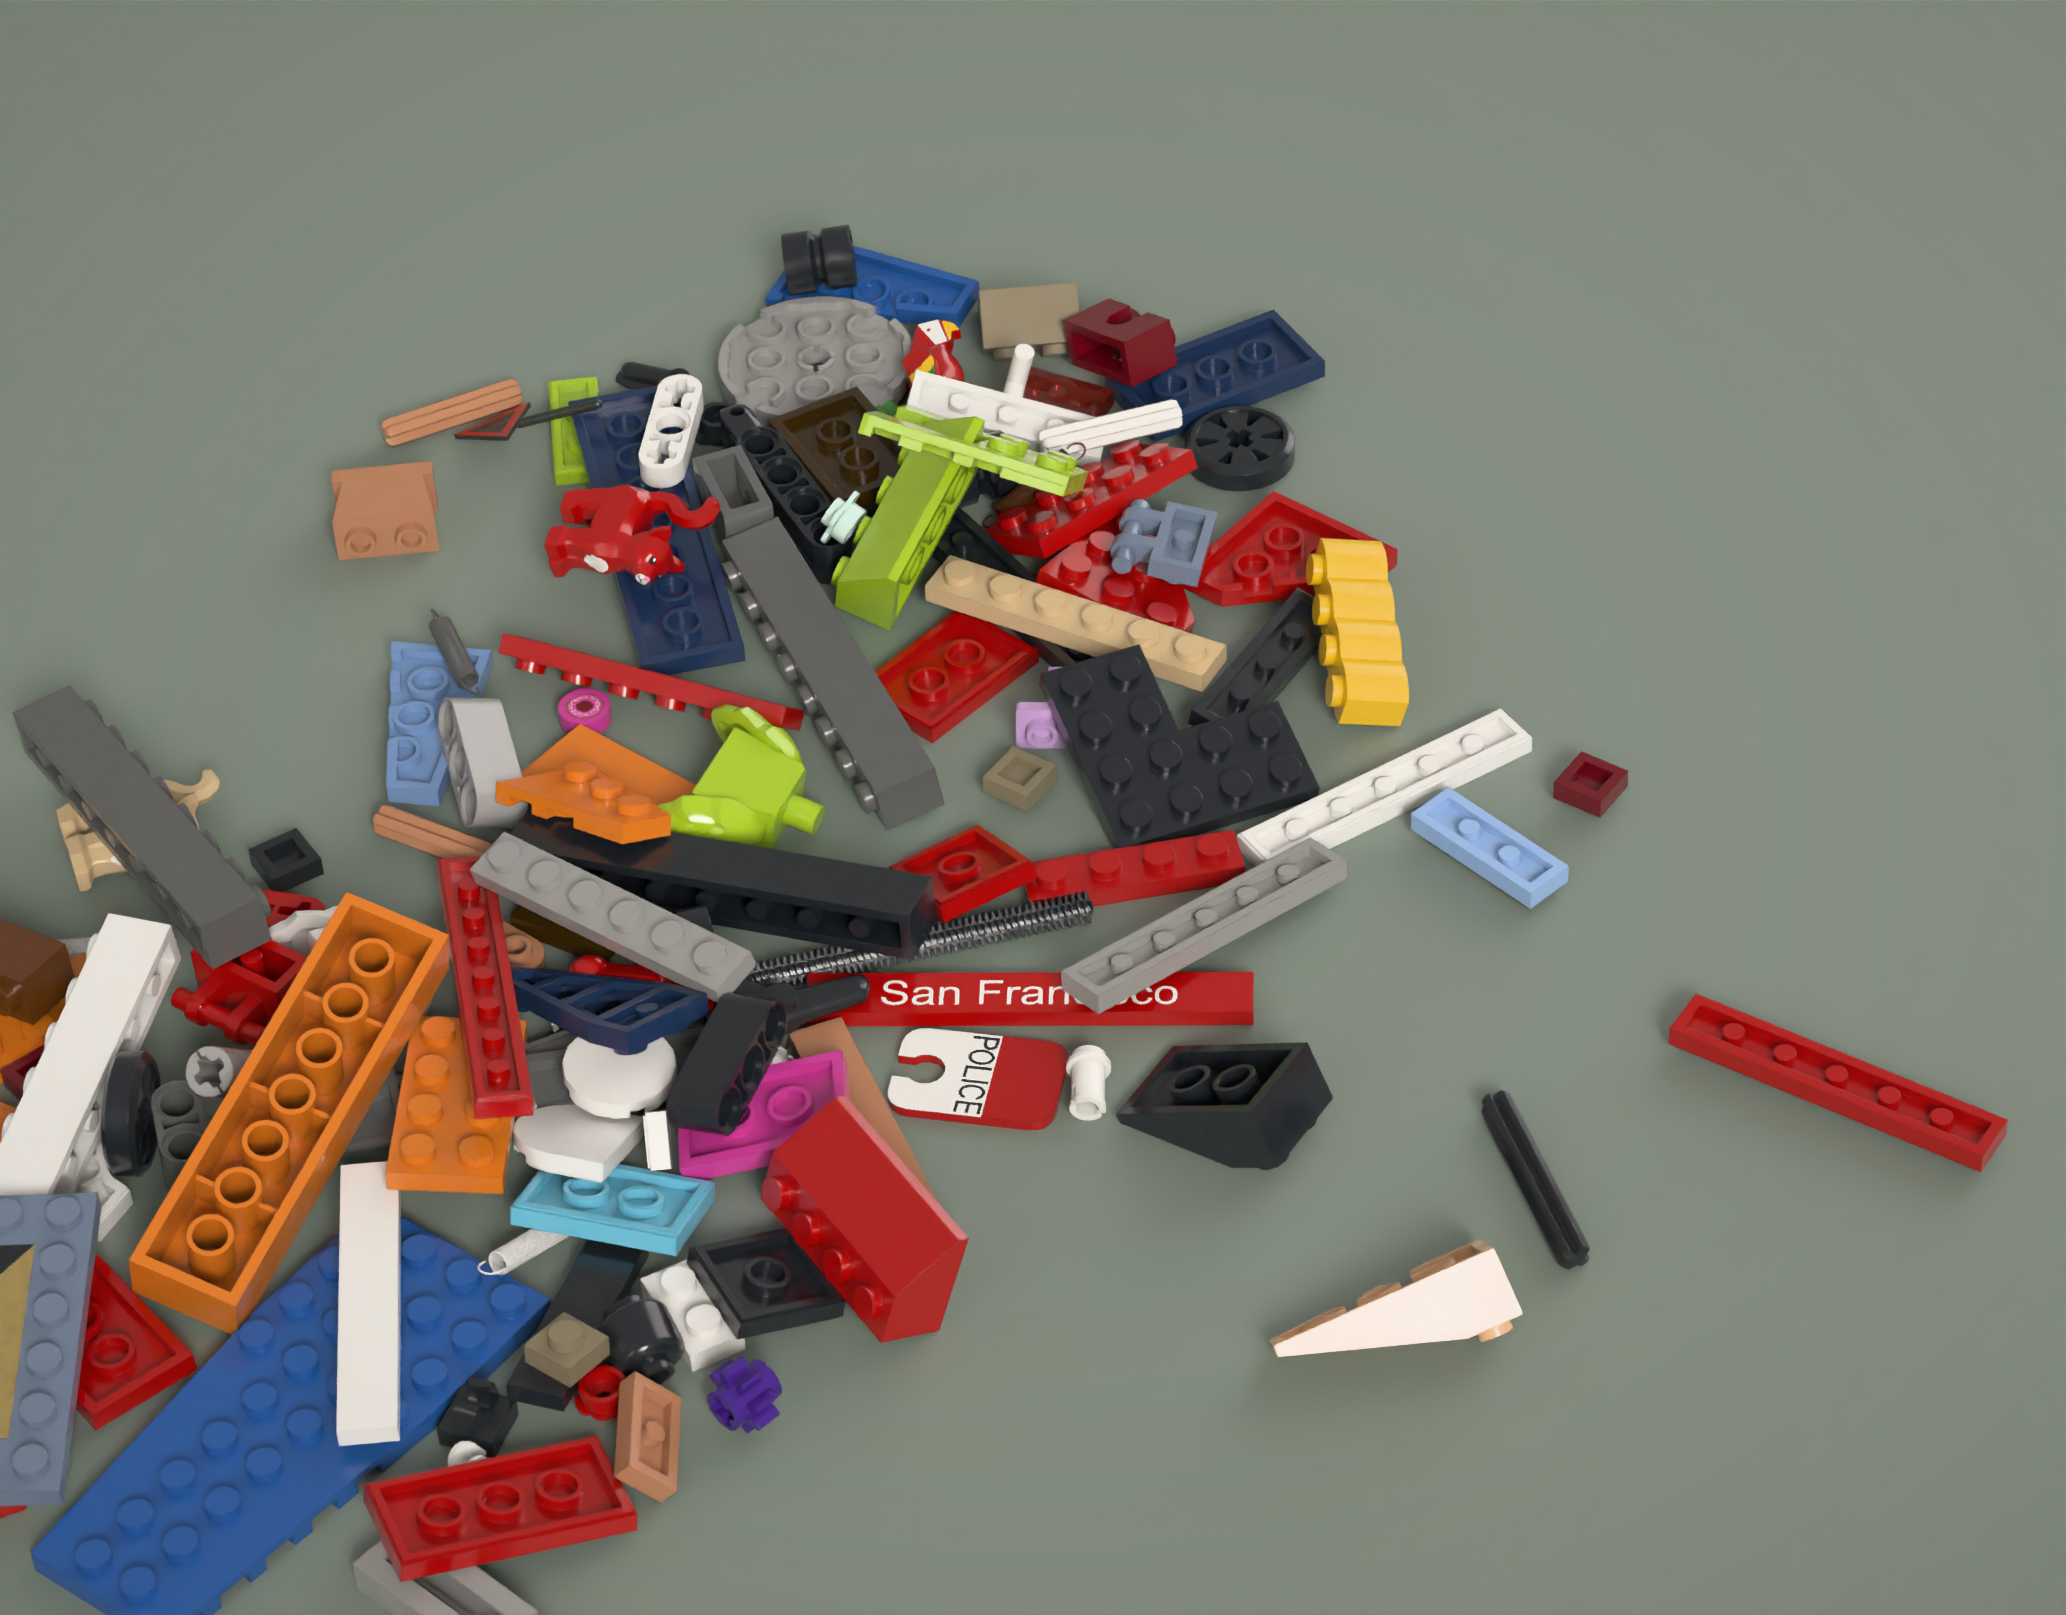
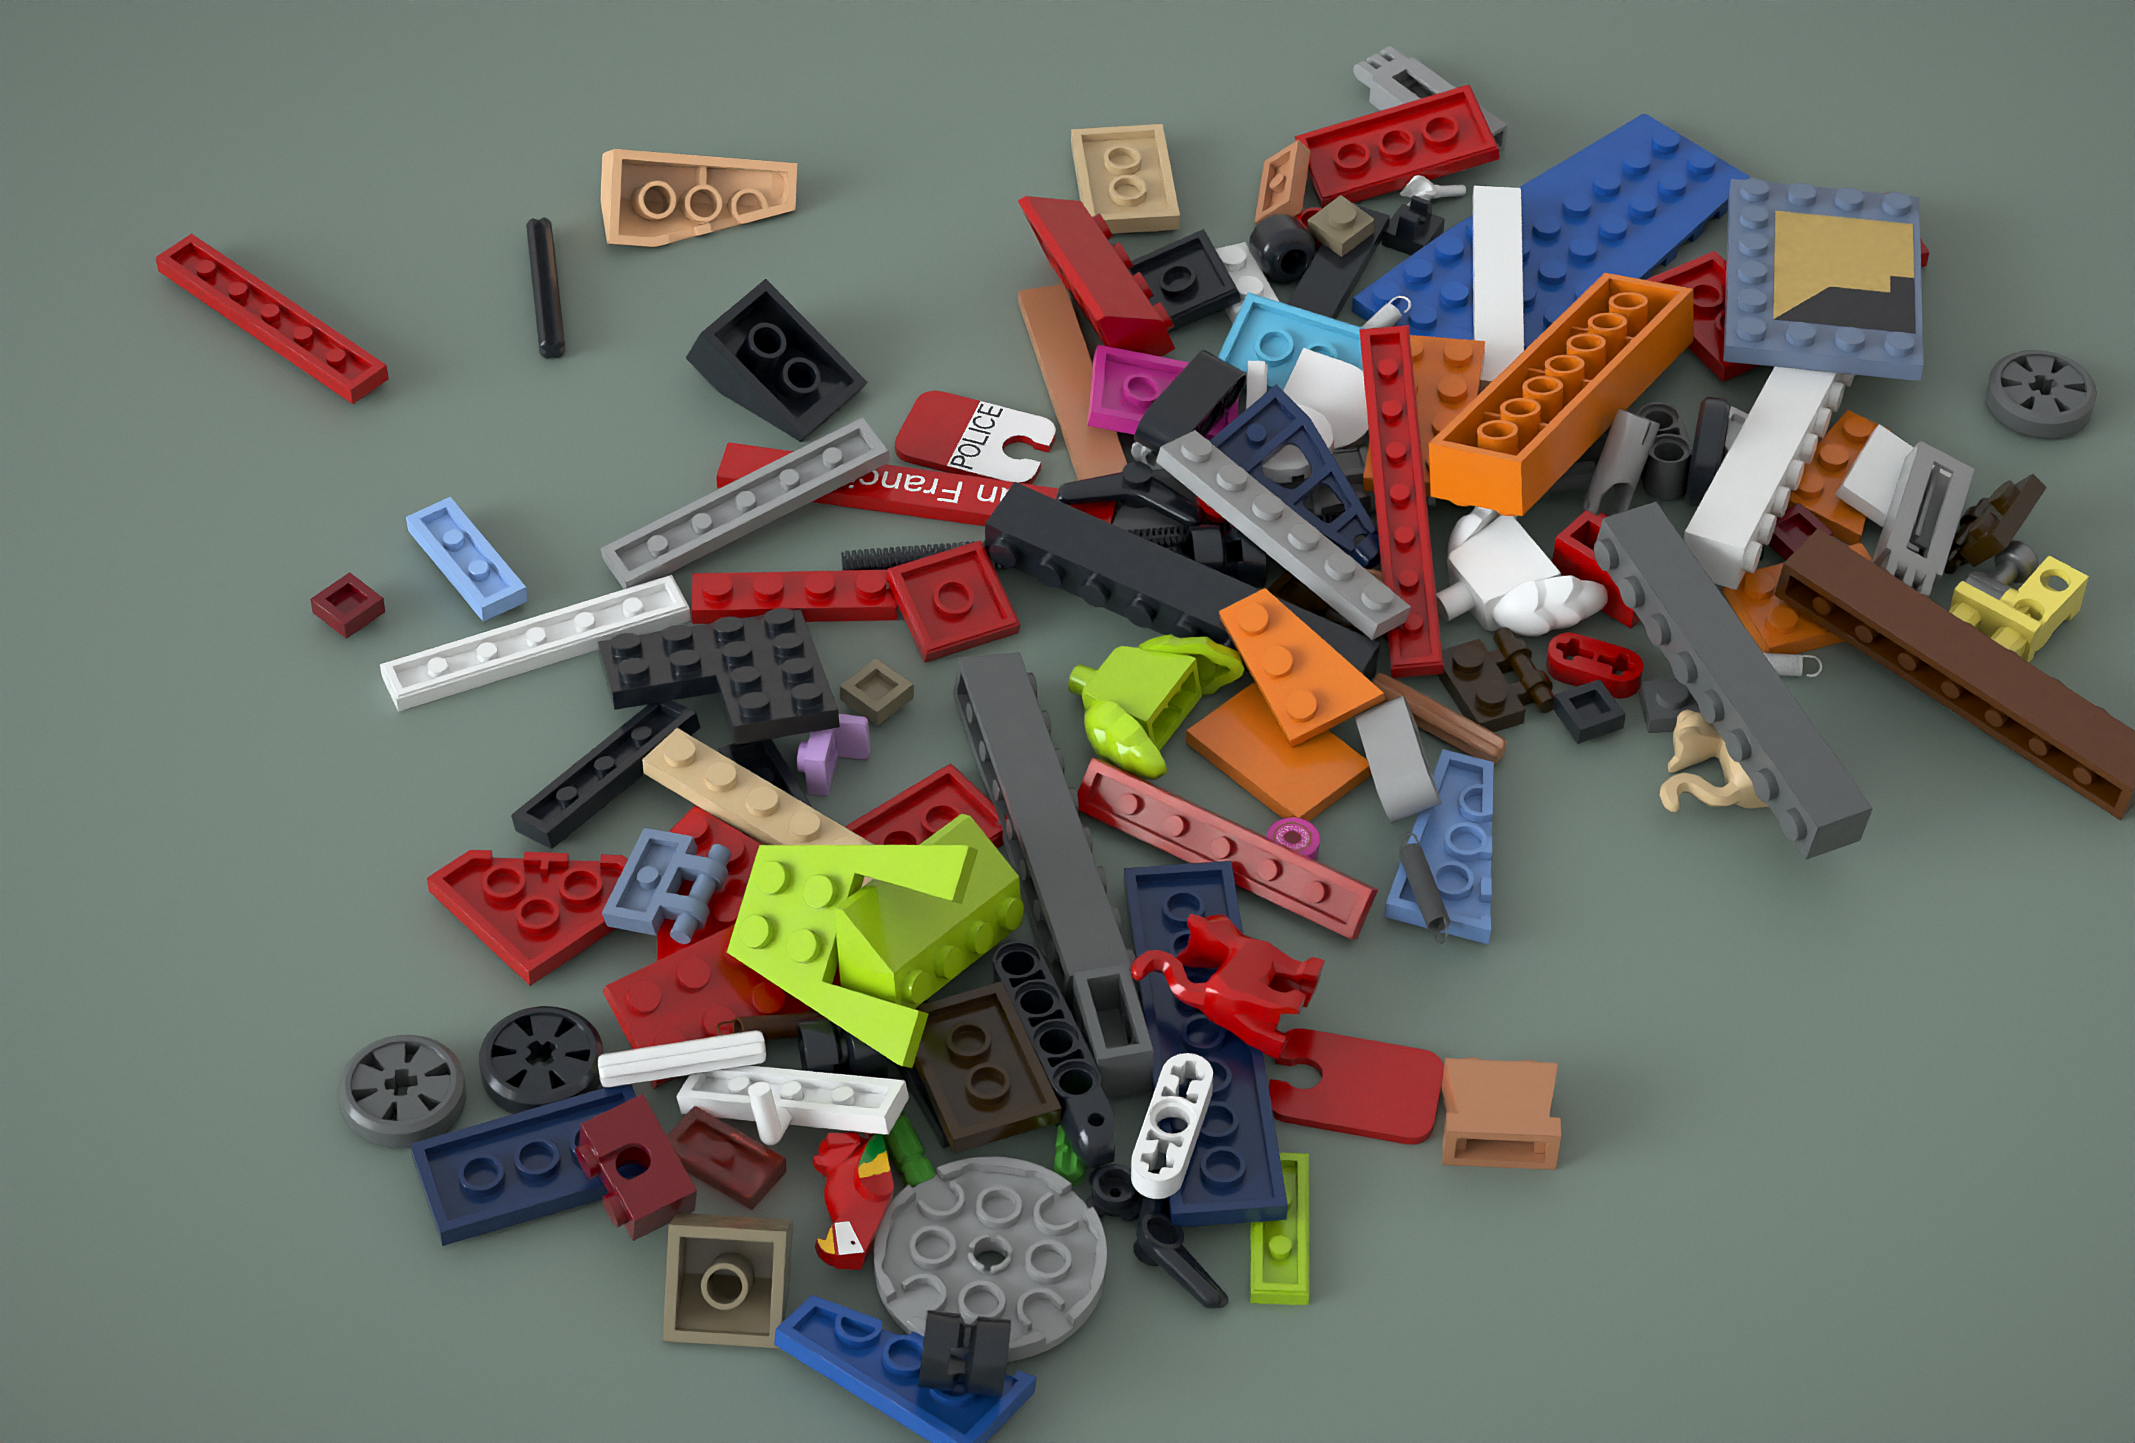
camera: 175 degrees left, 5 degrees up
nougat axle [381,379,523,447] -> none
pearl dark grey piece [454,399,603,441] -> none
dark purple gear [707,1356,782,1433] -> none
light aqua plate [820,491,867,544] -> none
white pin [1066,1045,1111,1121] -> none
yellow brick [1306,538,1409,726] -> none
none -> dark grey wheel [339,1035,466,1148]
none -> tan plate [1071,124,1180,234]
none -> red piece [1268,1028,1444,1145]
none -> dark brown plate [1437,627,1554,732]

